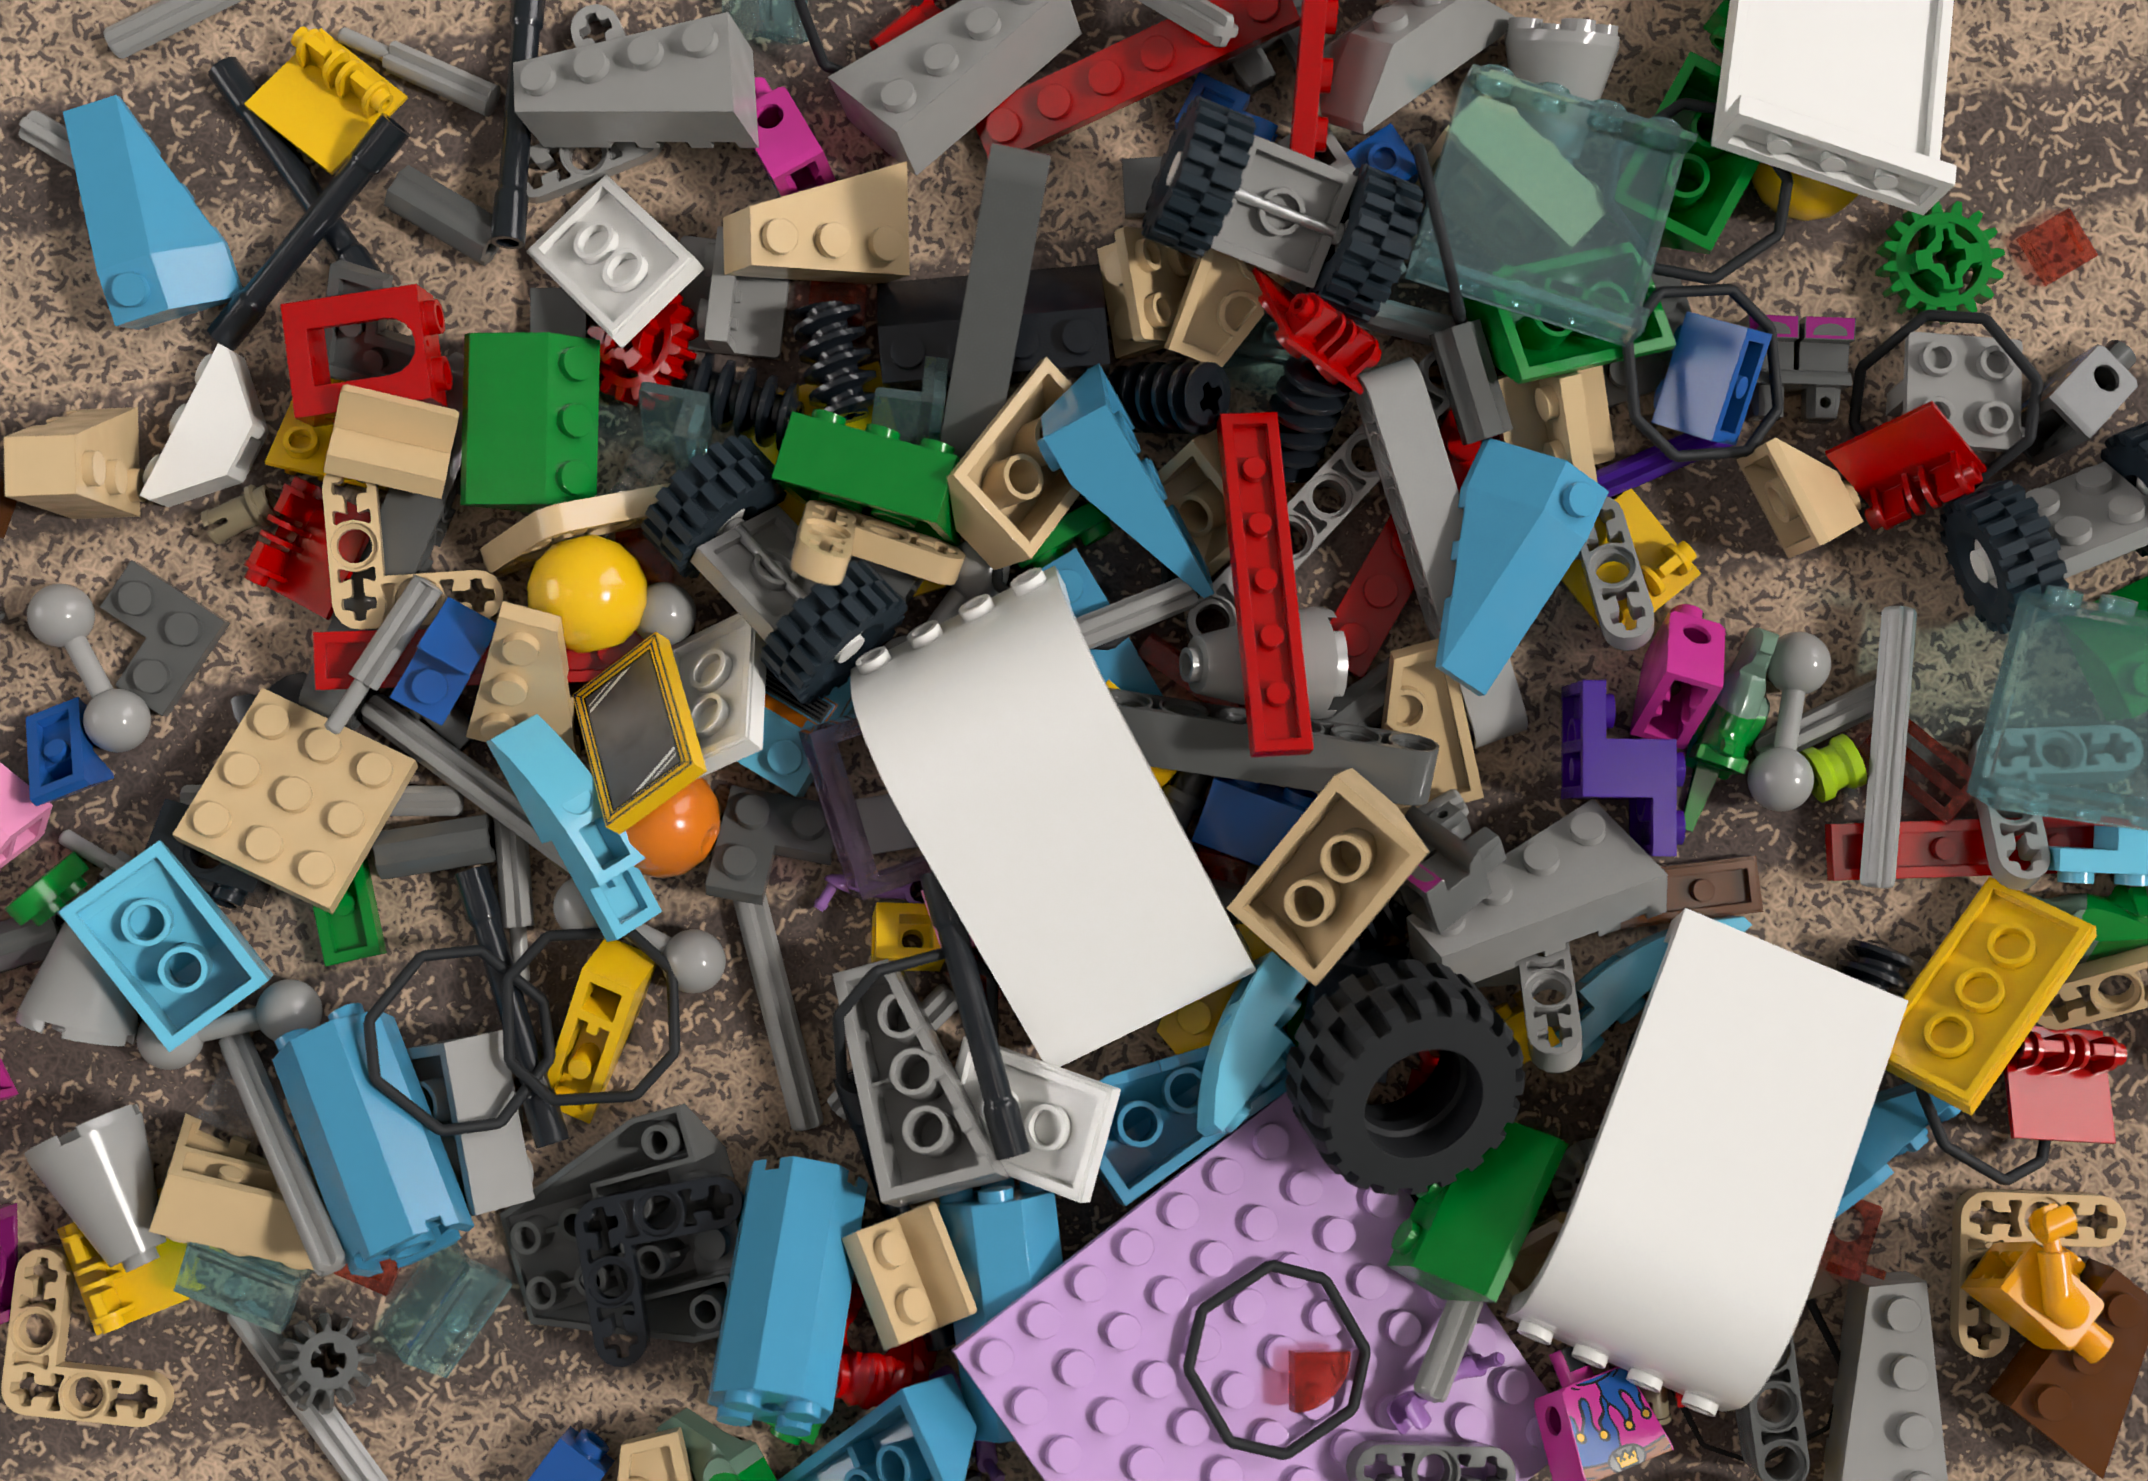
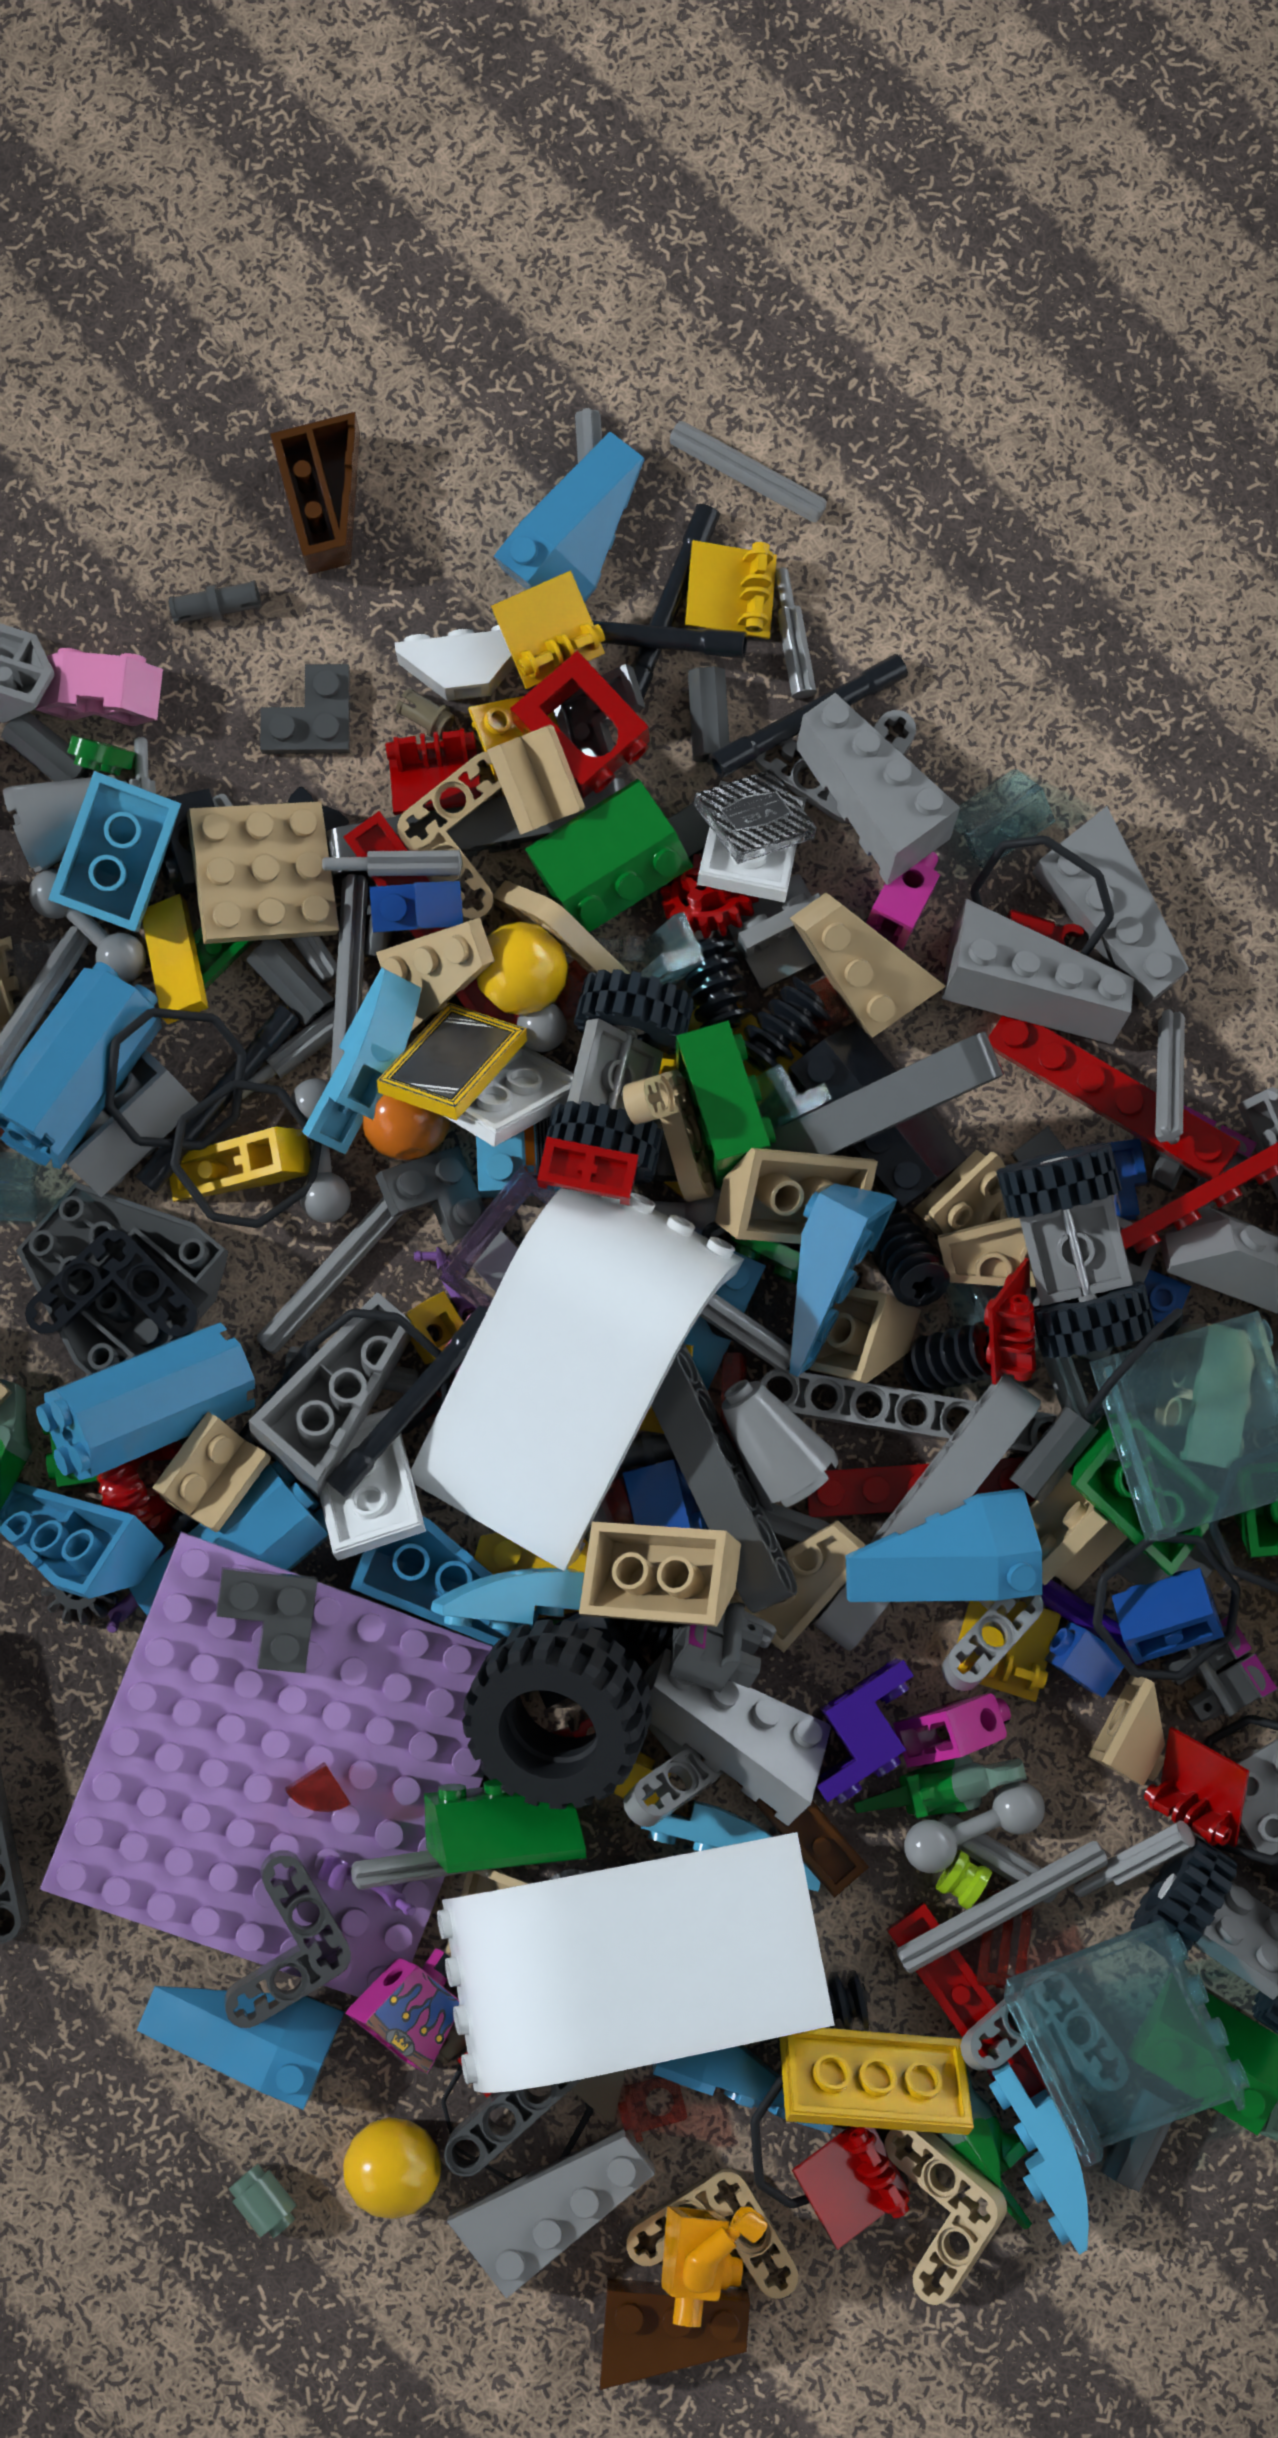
camera: 55 degrees right, 5 degrees down
tan wedge [4,407,147,519] -> none
blue slope [26,697,114,806] -> none
light grey piece [27,584,151,753] -> none
black piece [1183,1260,1371,1460] -> none
red plate [1216,412,1314,758] -> none
none -> yellow tile [142,894,209,1024]
none -> dark grey plate [216,1567,318,1673]
none -> yellow hinge [491,570,605,689]
none -> red hinge [537,1137,639,1206]
none -> tile [693,769,817,864]
none -> blue brick [1044,1622,1124,1698]
none -> light grey axle [1074,1821,1196,1898]

